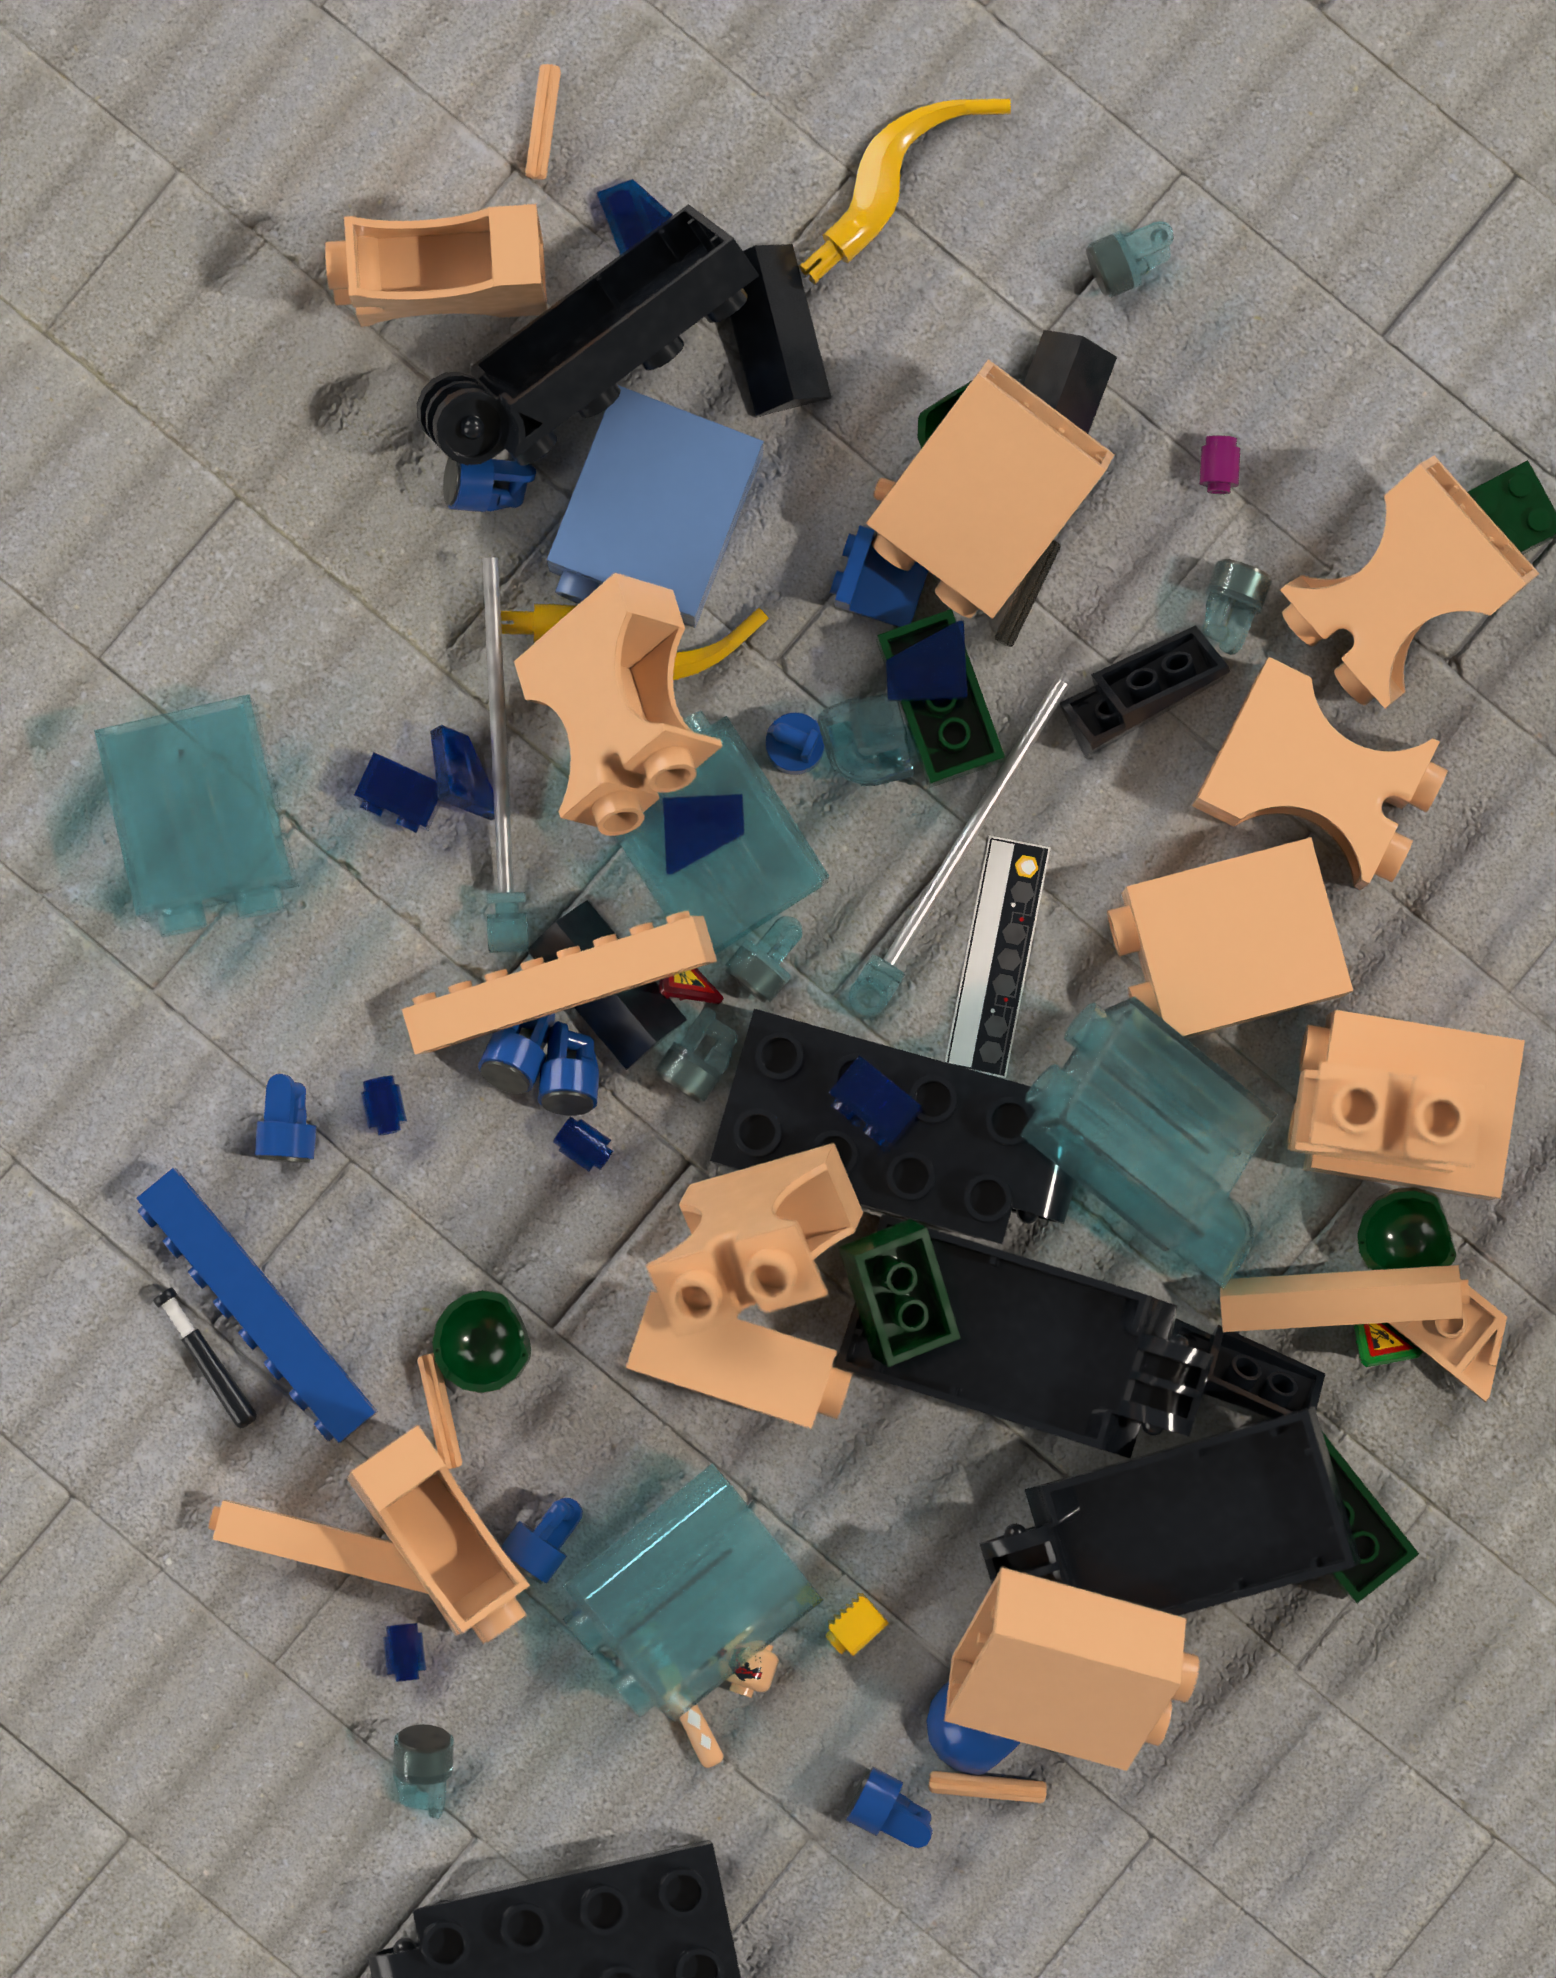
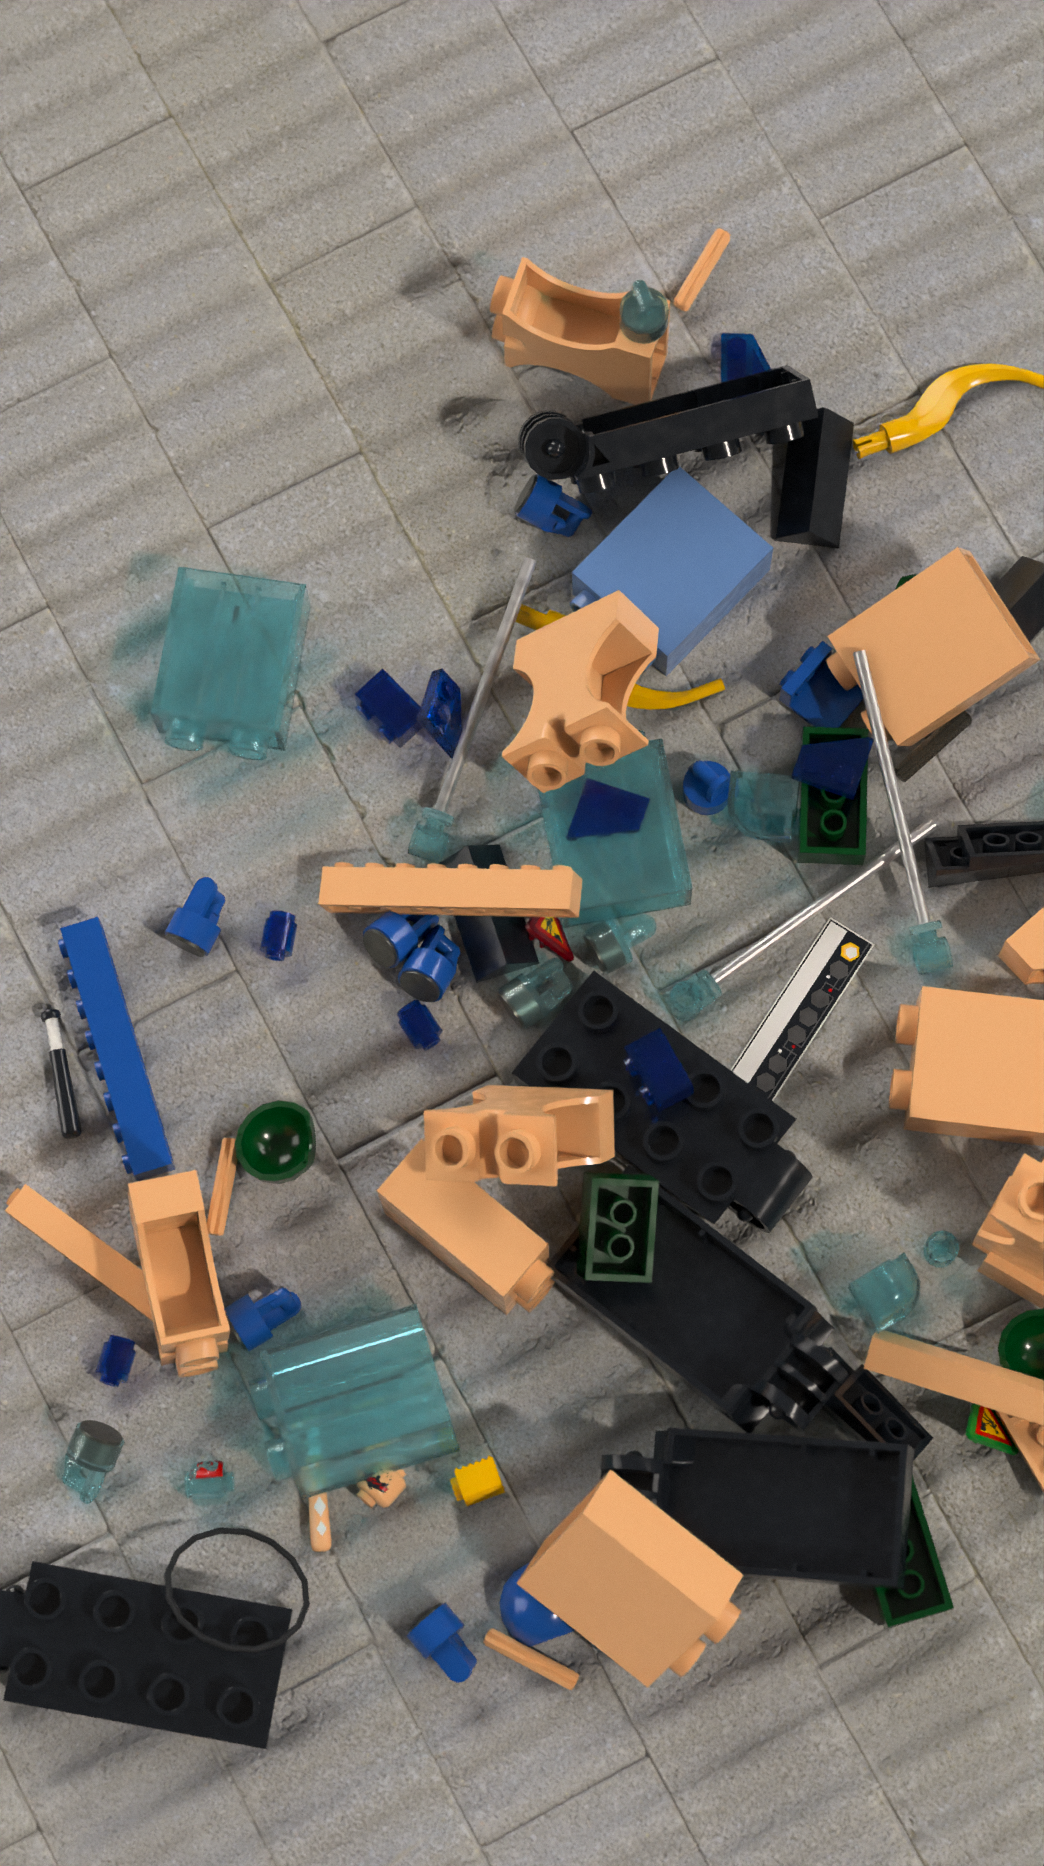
camera: 30 degrees right, 10 degrees down
clear light blue brick [1021,996,1277,1252] -> none
none -> black piece [165,1527,310,1653]
none -> clear light blue head [185,1460,235,1506]
none -> clear light blue piece [619,280,669,344]
none -> flat silver piece [853,650,953,975]
none -> clear light blue wheel [923,1231,959,1268]

